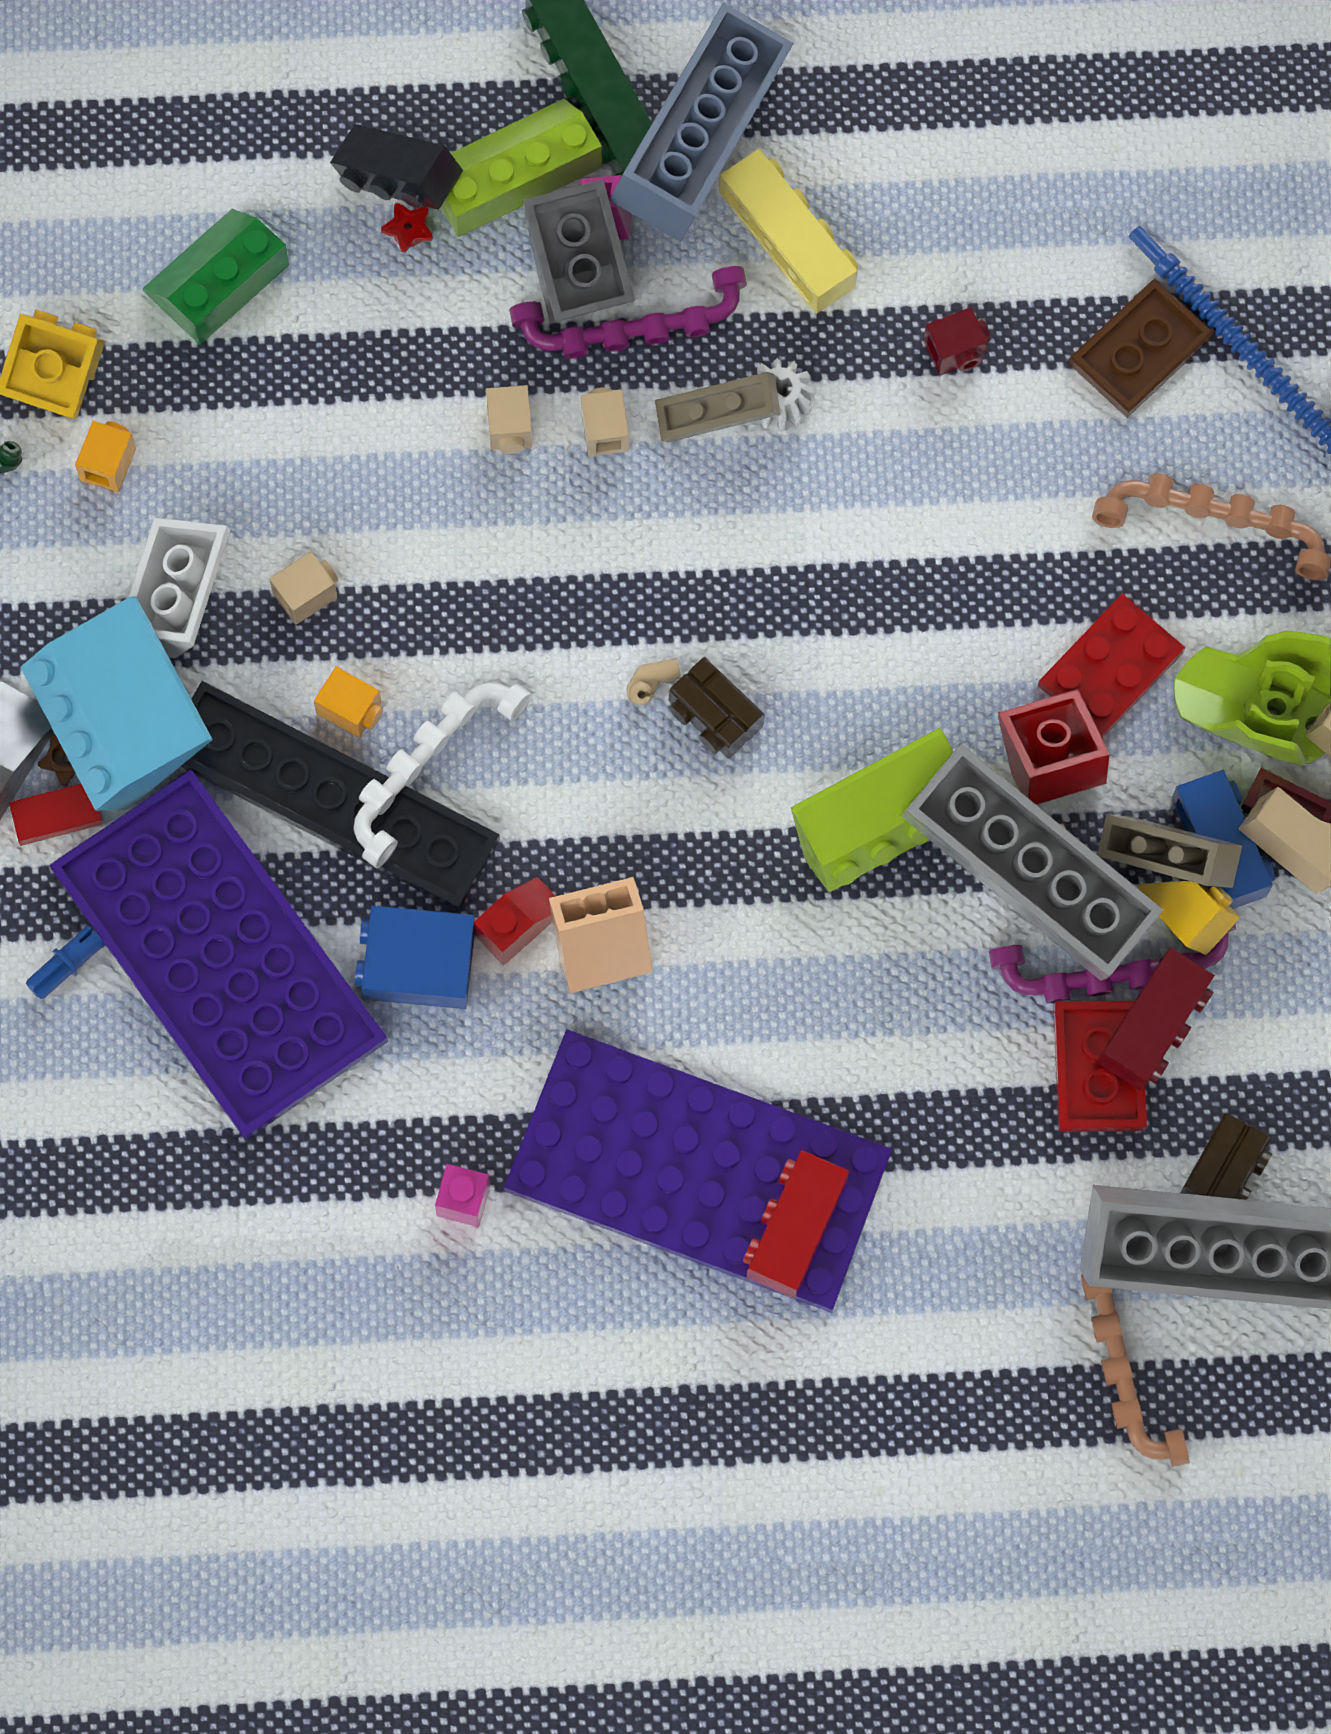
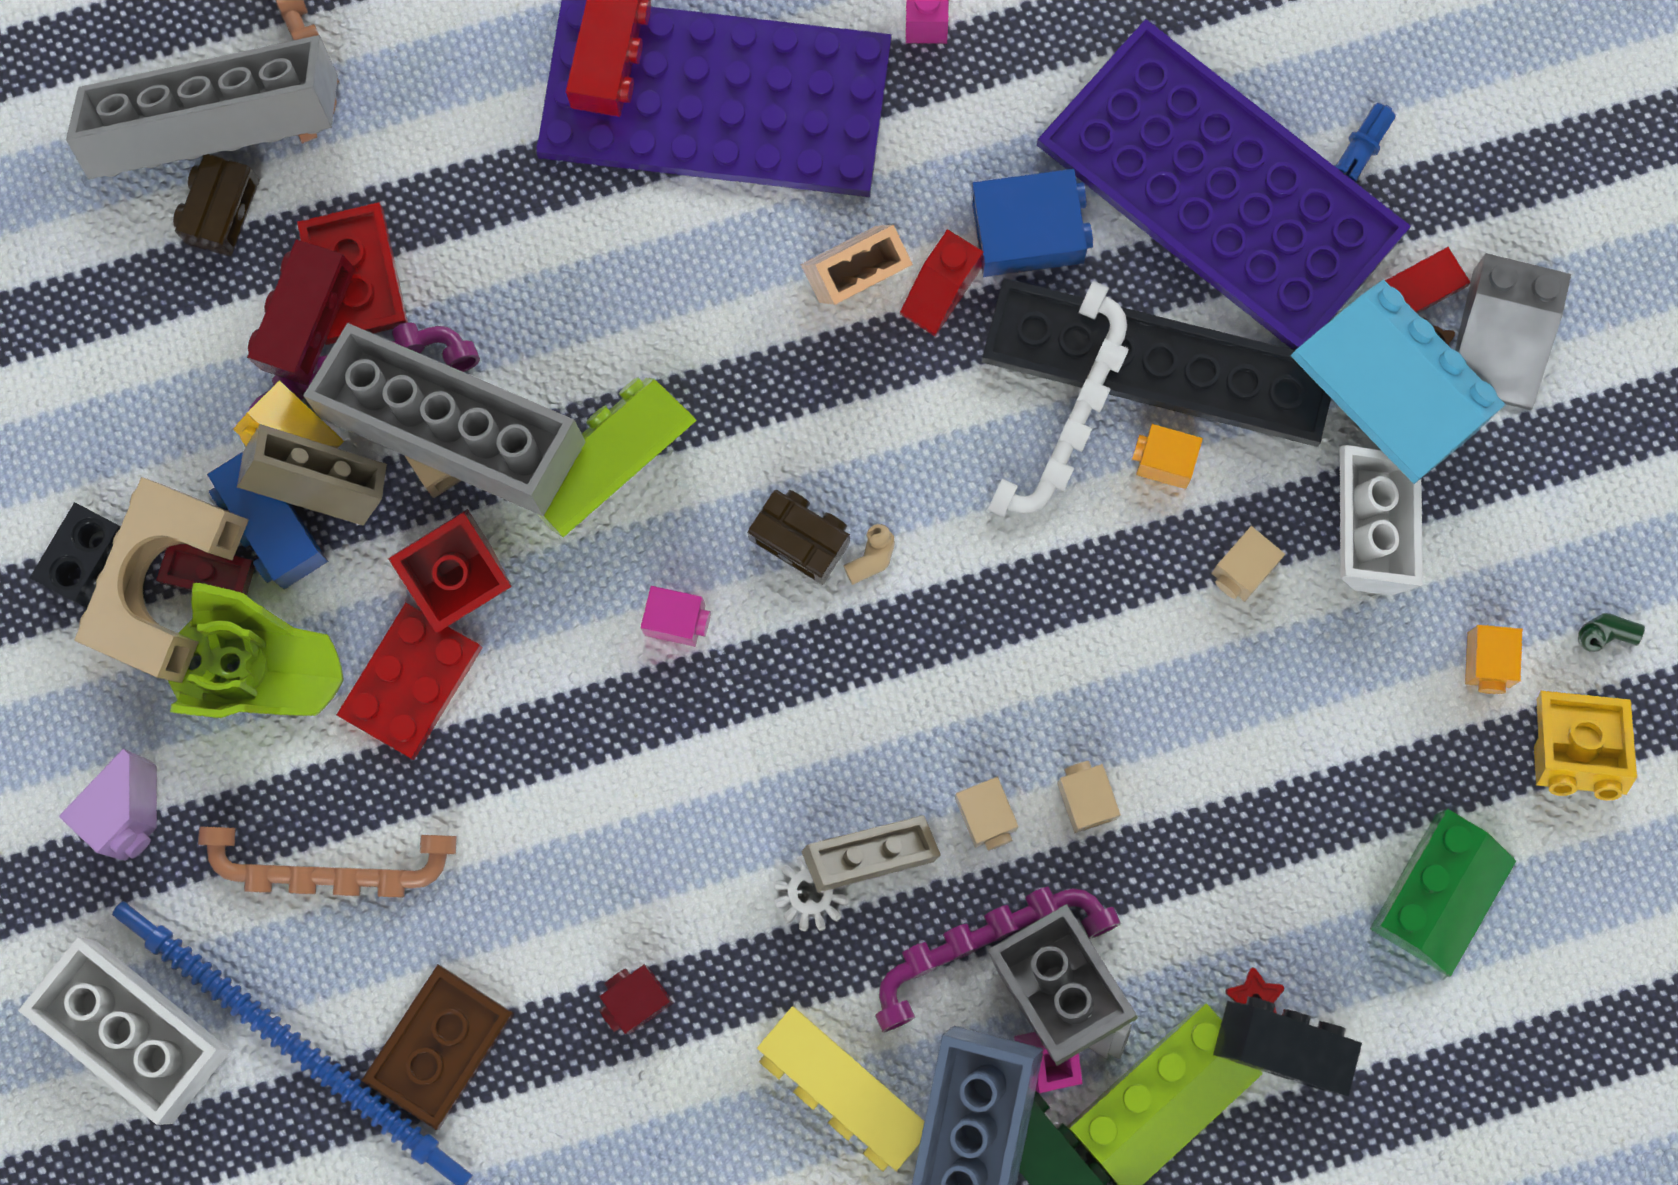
camera: 175 degrees right, 5 degrees up
none -> dark pink brick [640,586,711,647]

